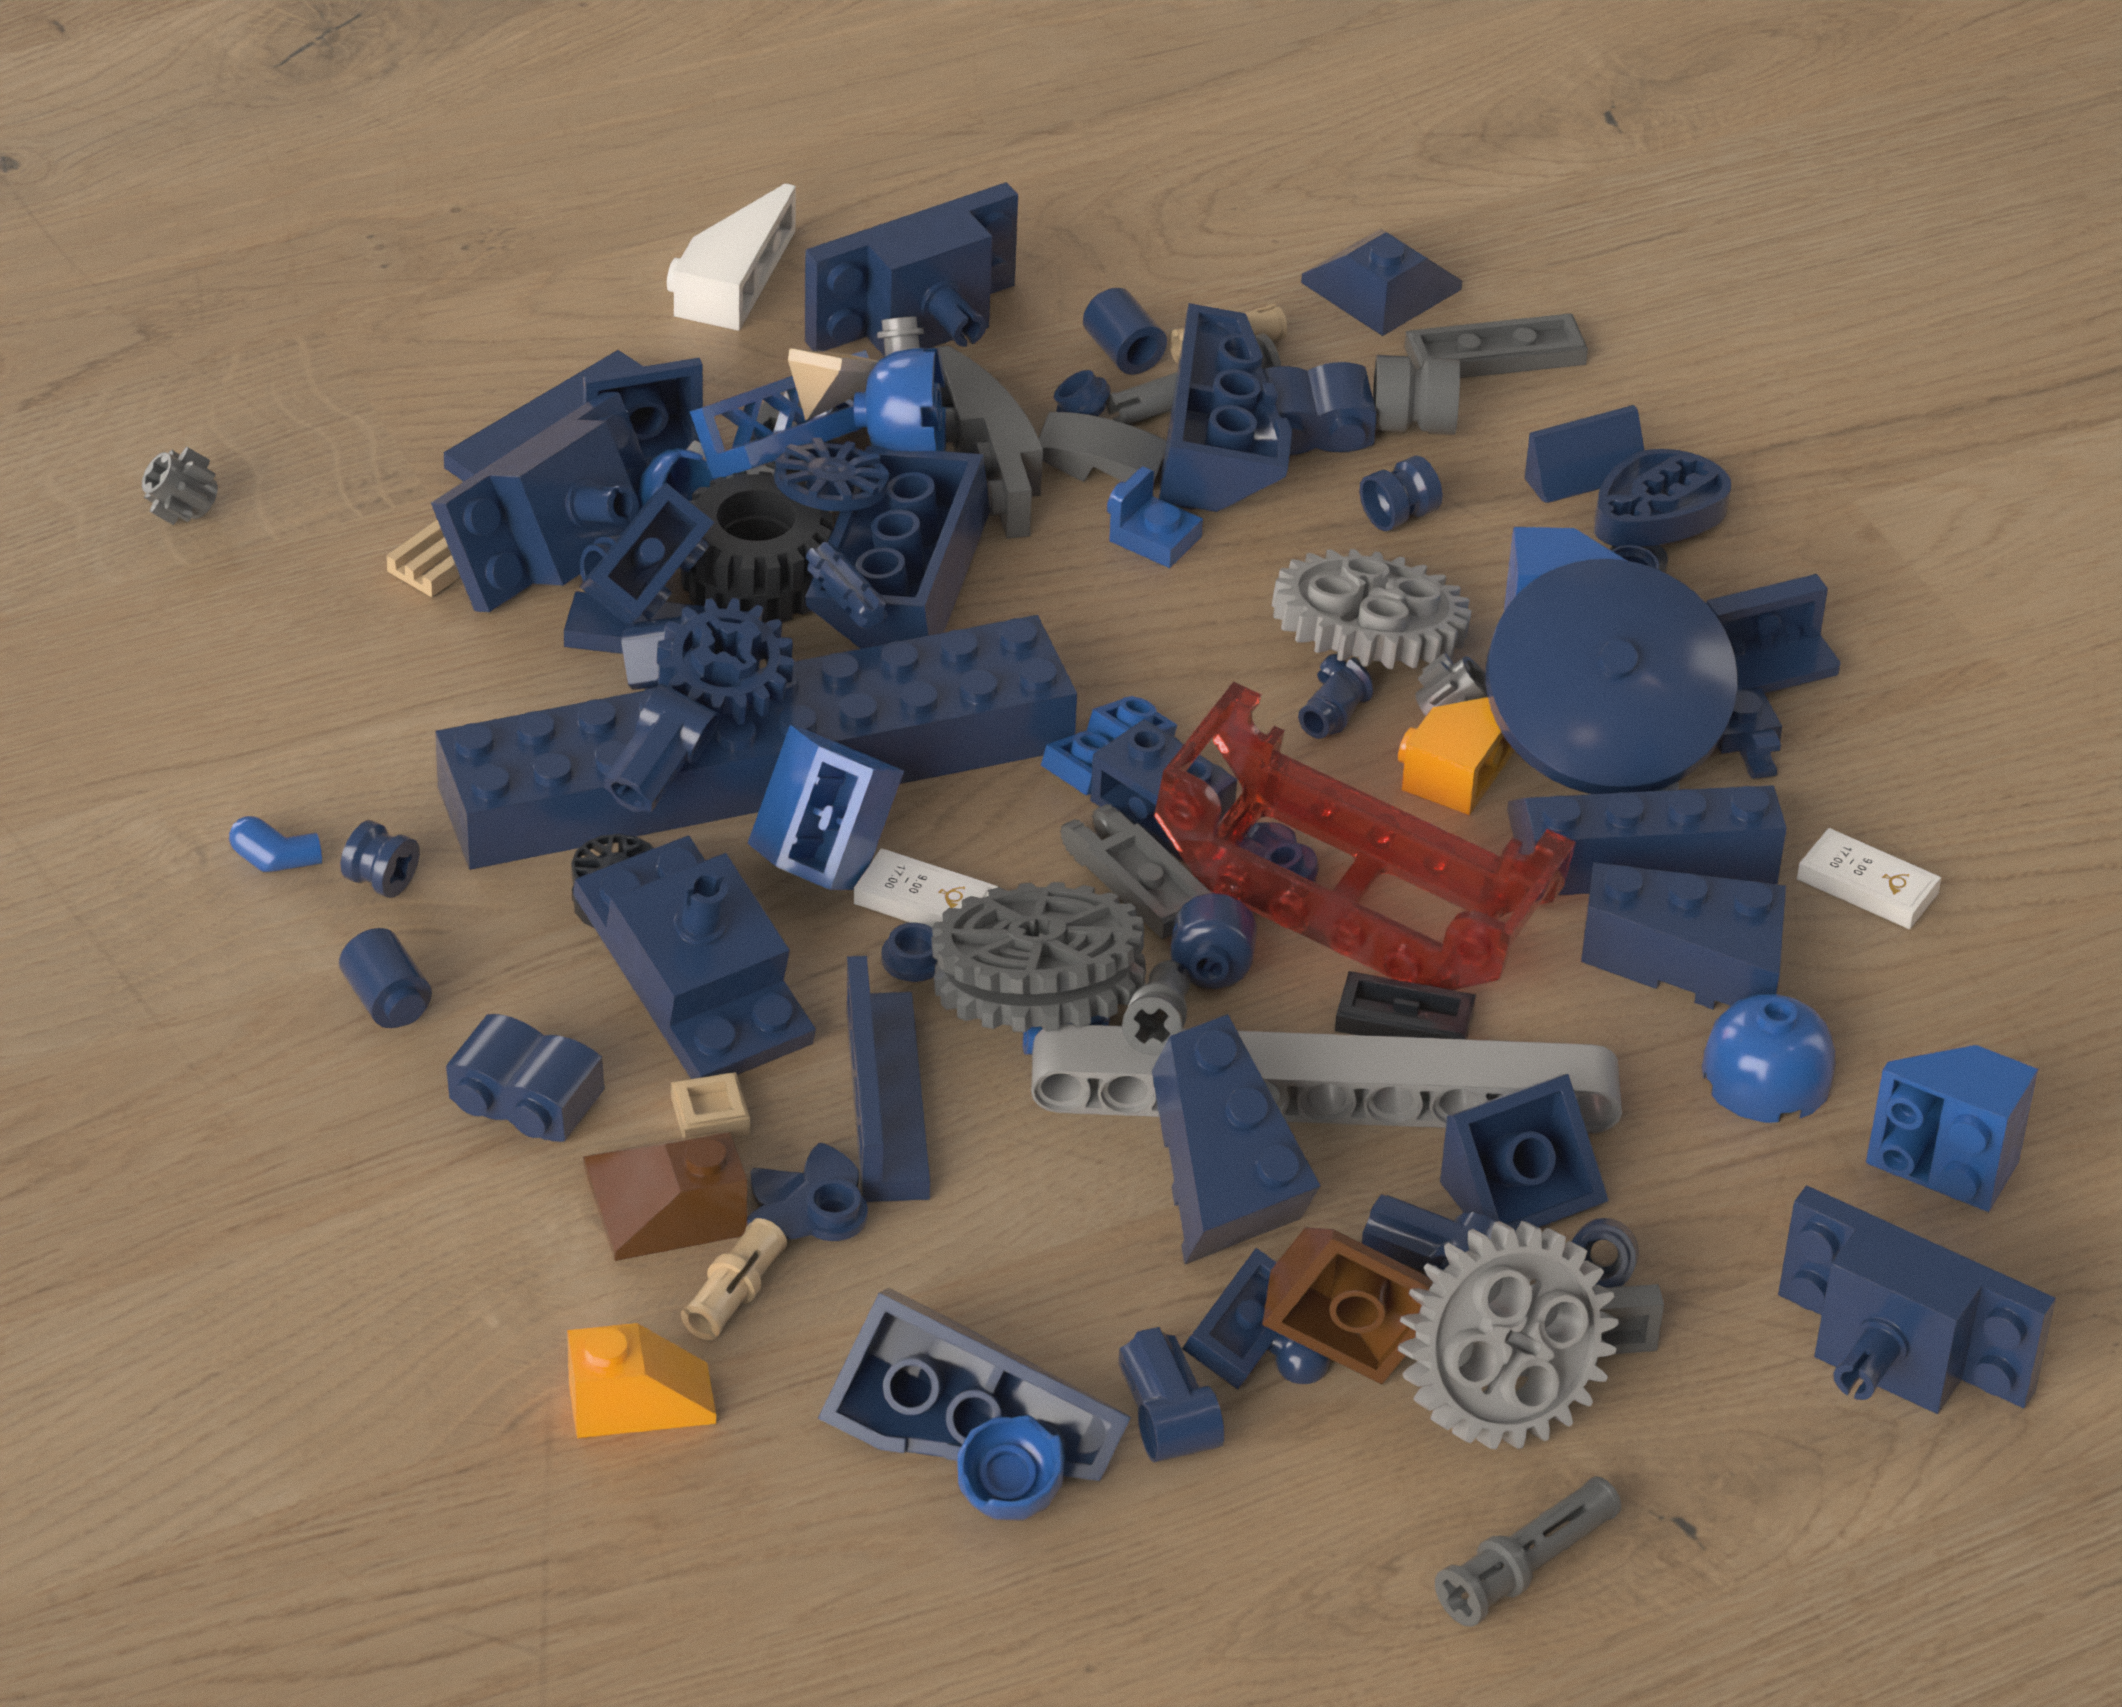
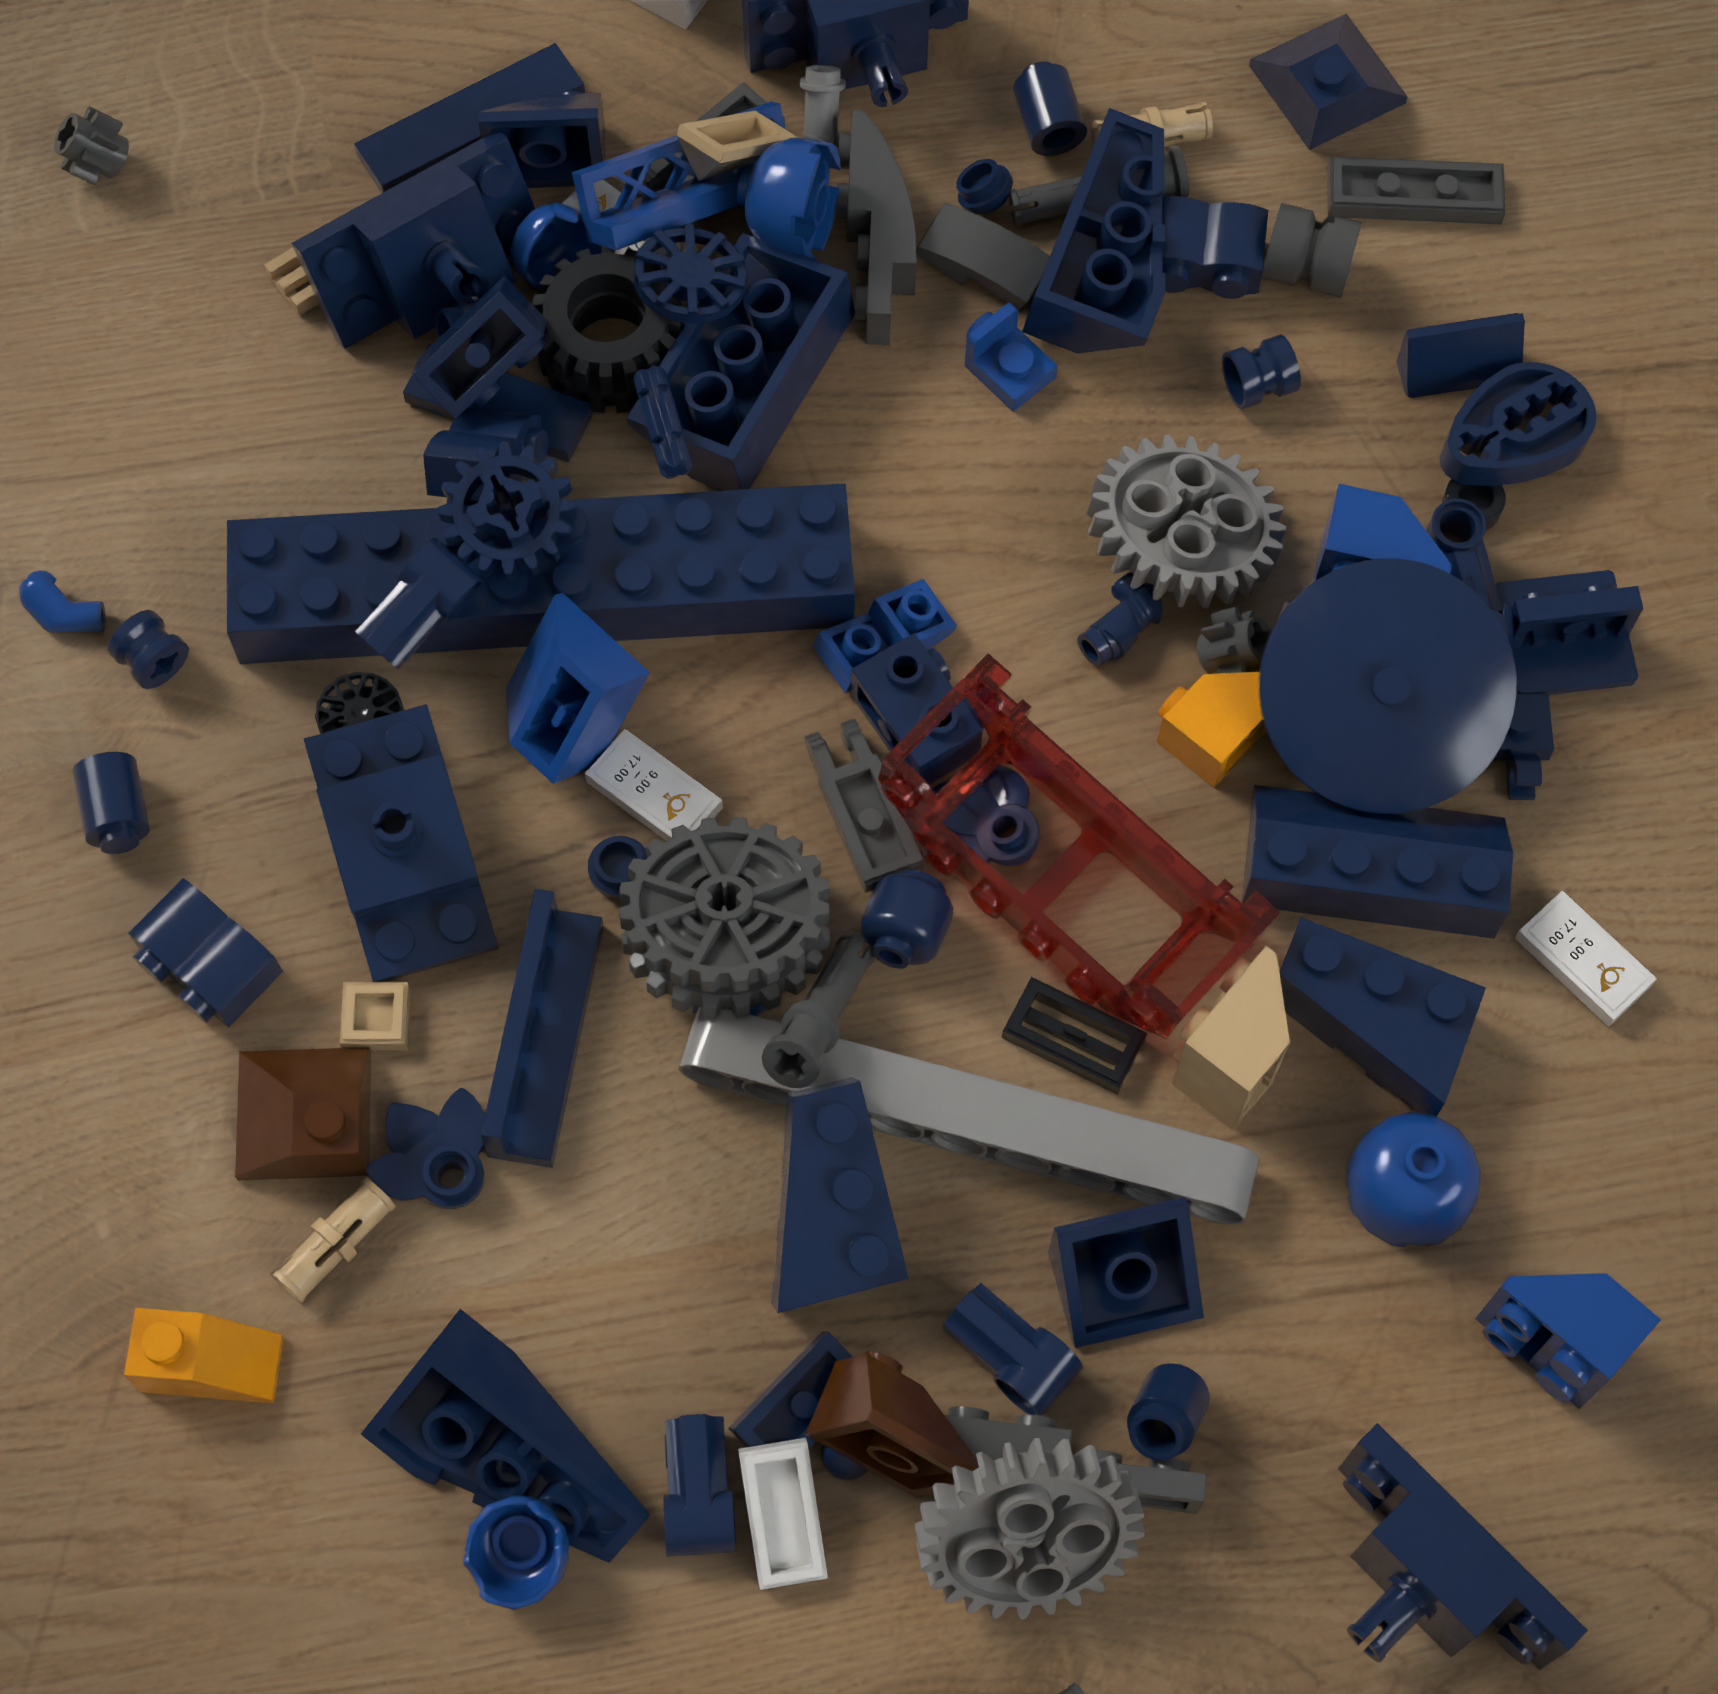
camera: 15 degrees right, 25 degrees up
none -> white tile [738,1438,828,1590]
none -> tan slope [1172,946,1290,1131]

